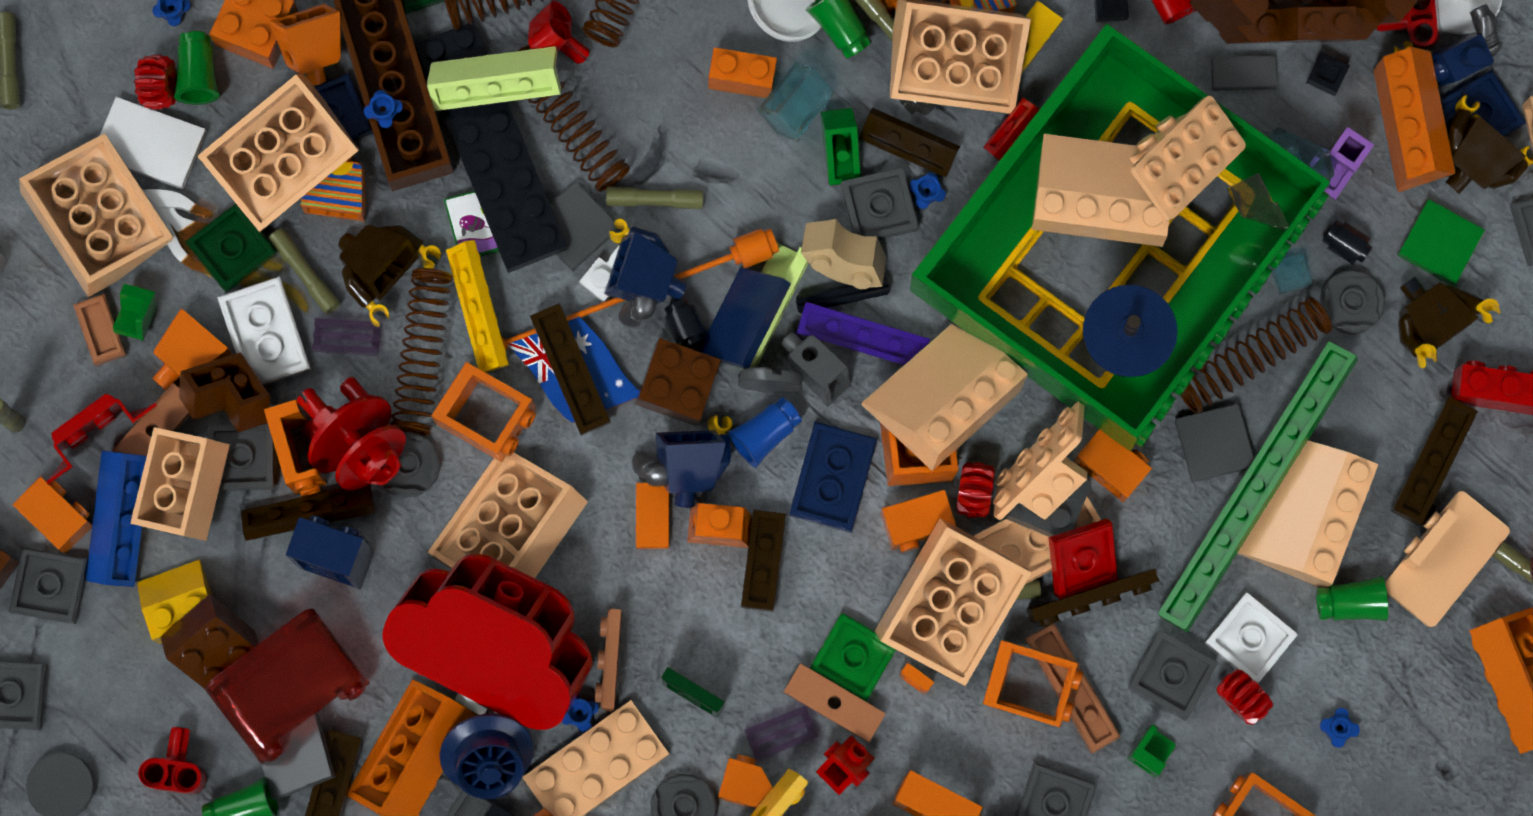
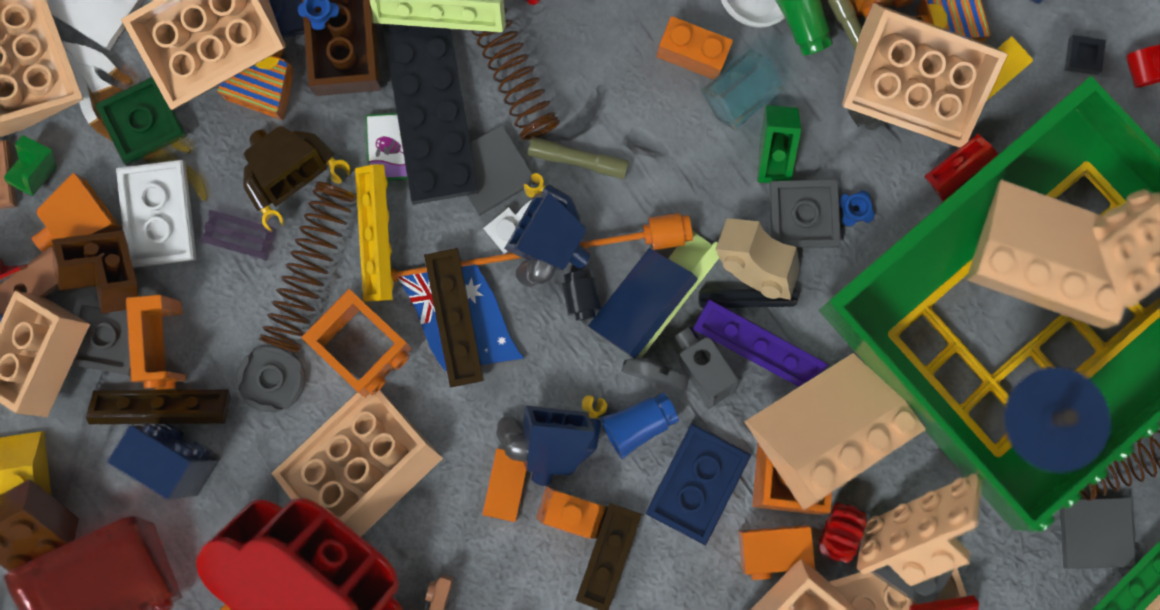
camera: 15 degrees right, 5 degrees up
olive piece [268,228,341,315] -> none
red piece [296,377,406,490] -> none
reddish brown brick [635,338,721,426] -> none
dark brown plate [859,108,960,177] -> none
orange brick [1073,429,1152,503] -> none

